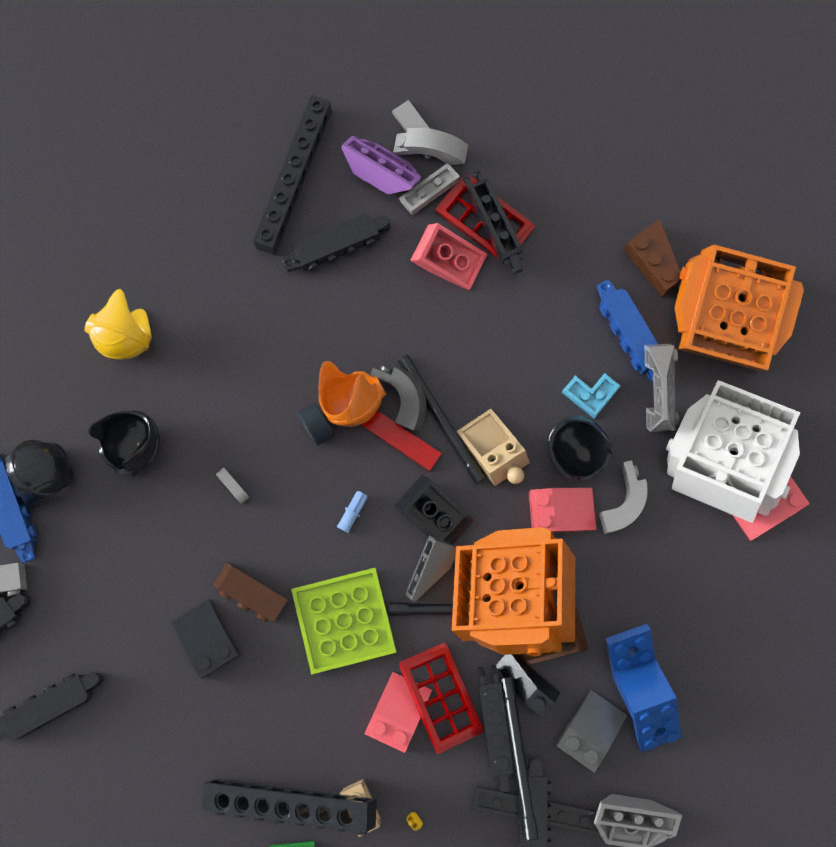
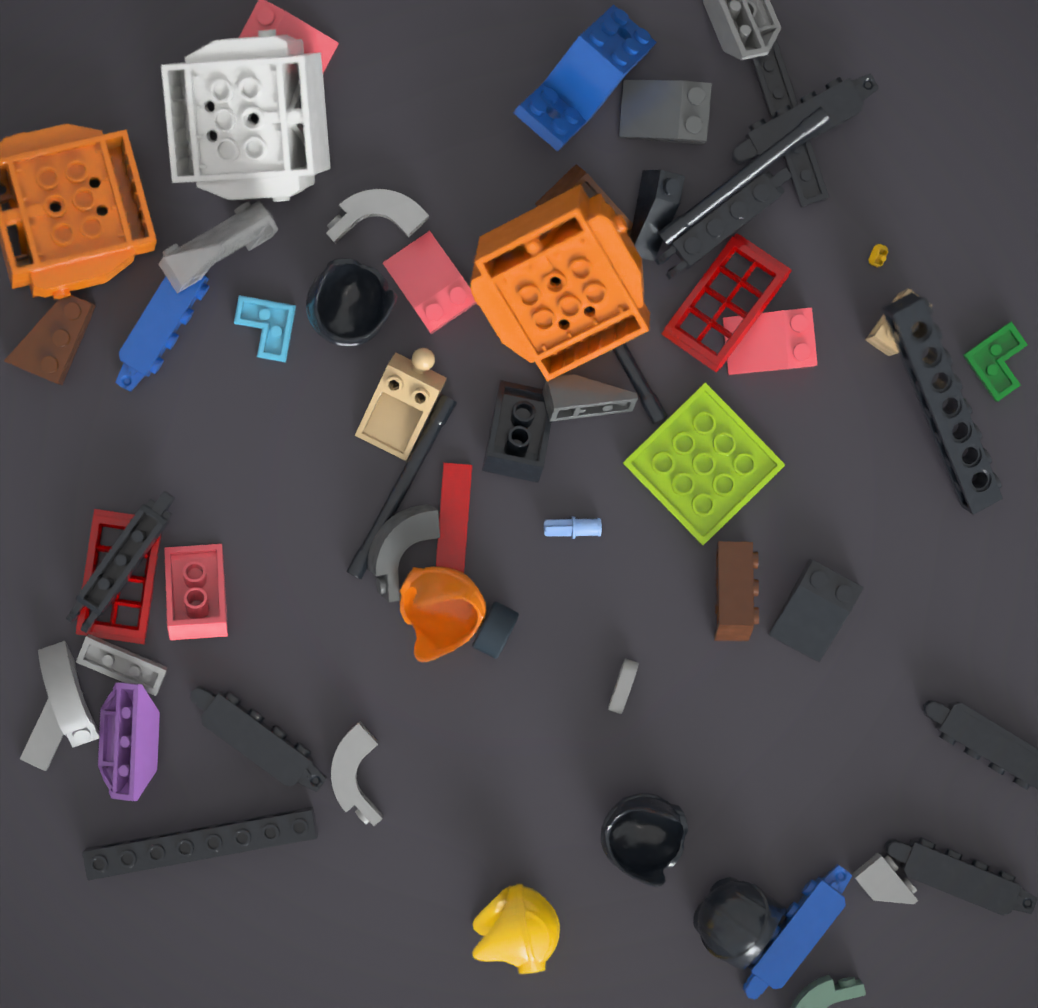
camera: 120 degrees left, 10 degrees up
none -> light grey arch [331,721,384,826]

